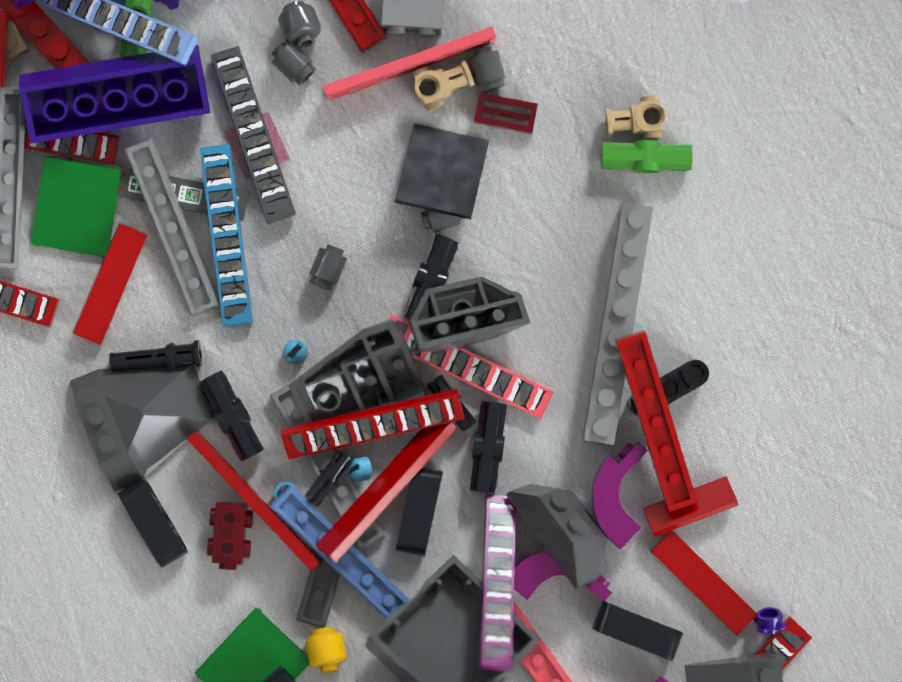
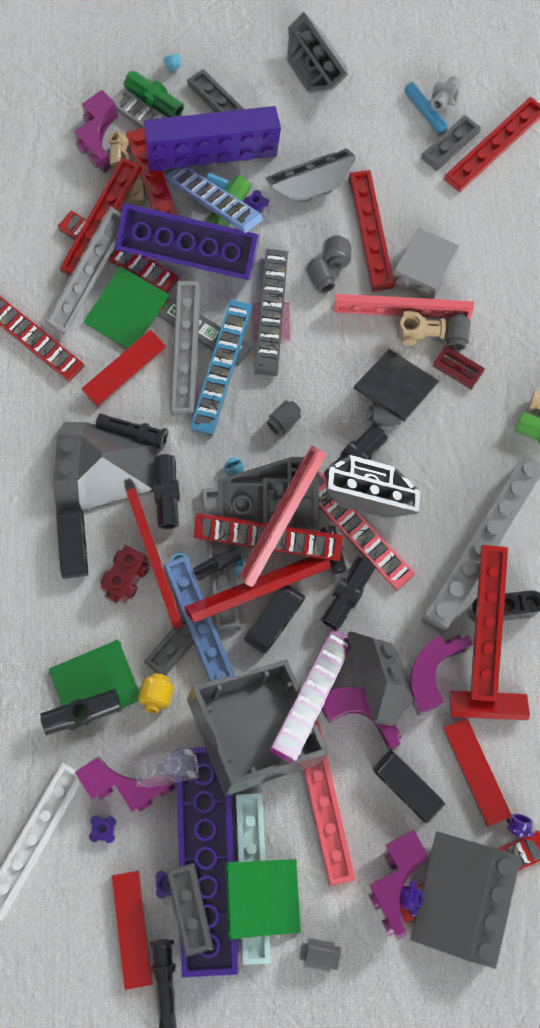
camera: 30 degrees right, 15 degrees down
none -> coral tile [239,445,327,587]

